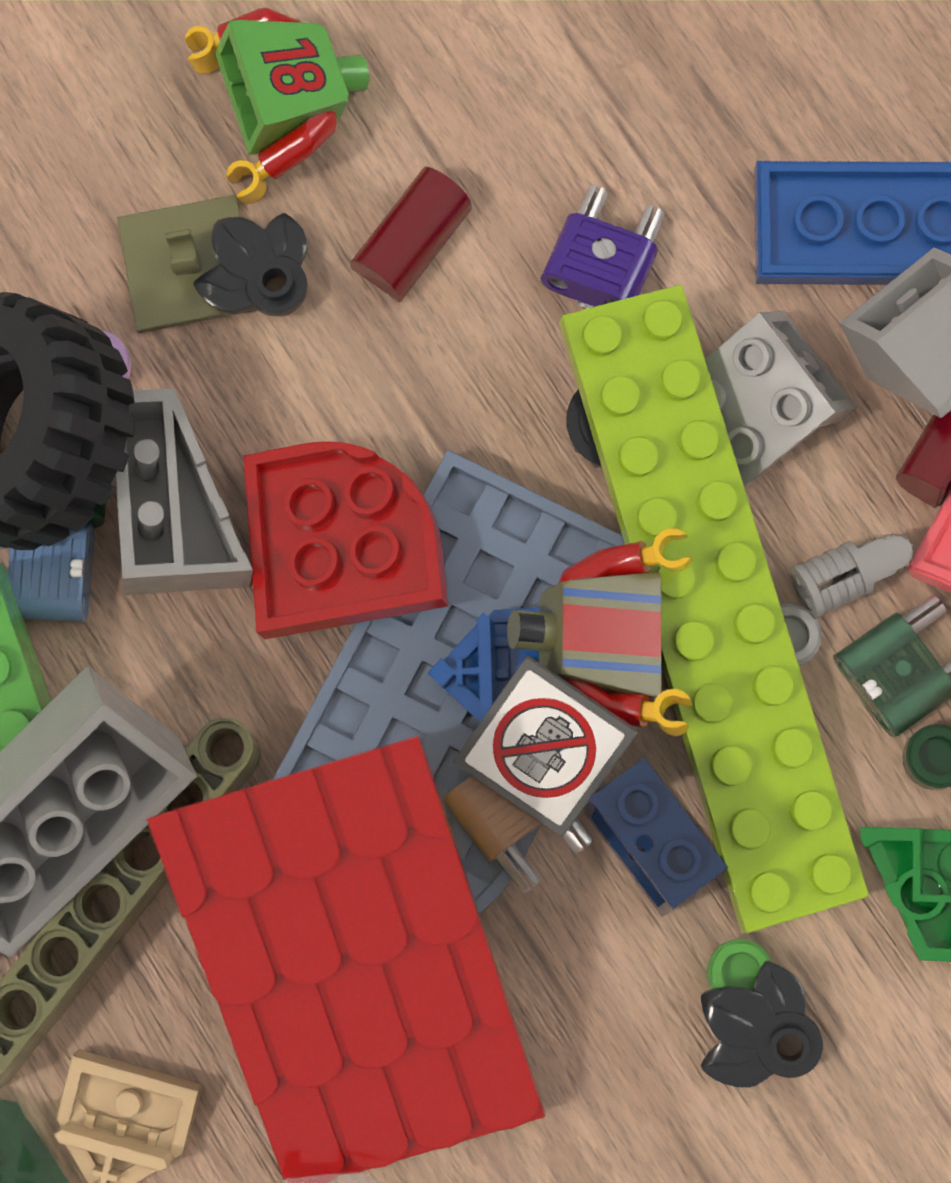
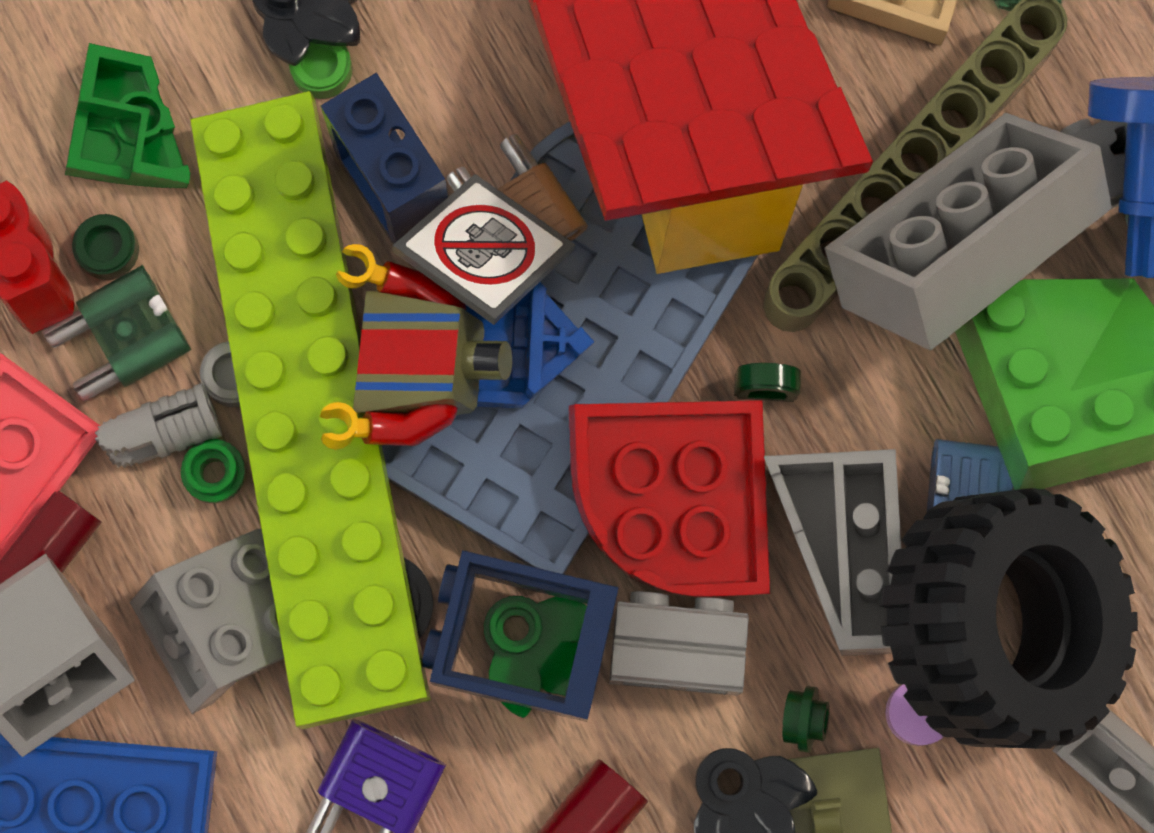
camera: 175 degrees right, 0 degrees up
none -> green plate [181,439,246,503]
none -> dark blue window [422,550,619,722]
none -> green plate [484,596,587,718]
none -> light grey brick [609,591,749,696]
none -> dark green tile [734,363,801,402]
none -> dark green plate [782,686,830,753]

